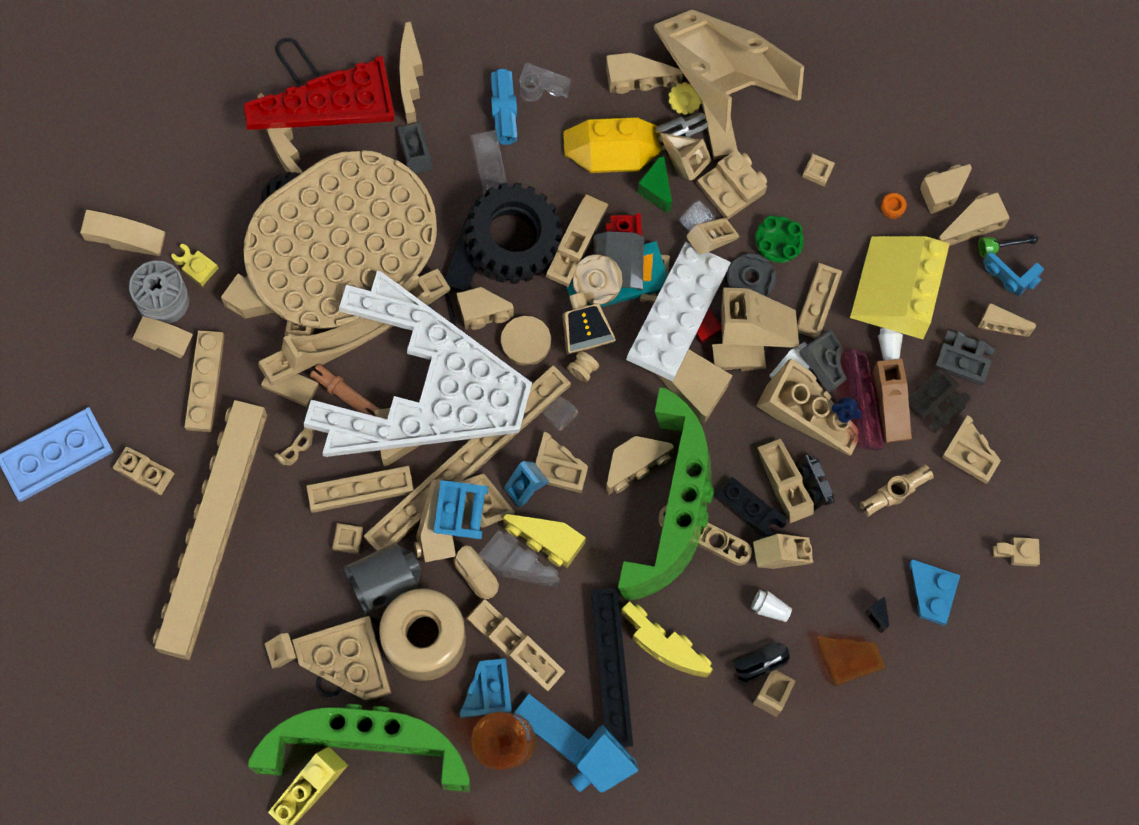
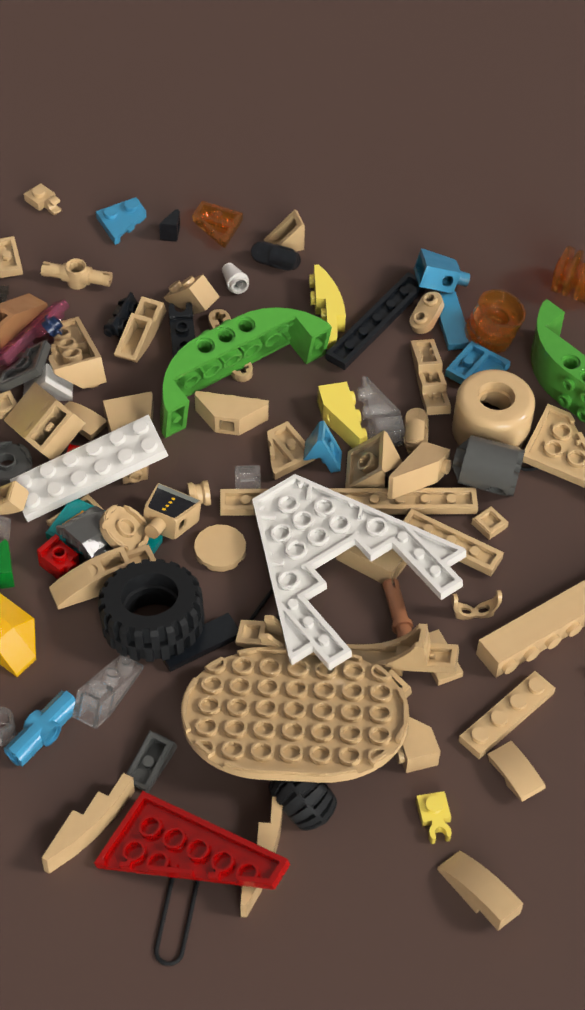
camera: 135 degrees left, 20 degrees down
light grey wheel [129,261,190,324] -> none
dark azure plate [434,480,488,539] -> none
tan slope [456,287,514,330] -> none
none -> tan plate [410,292,444,334]

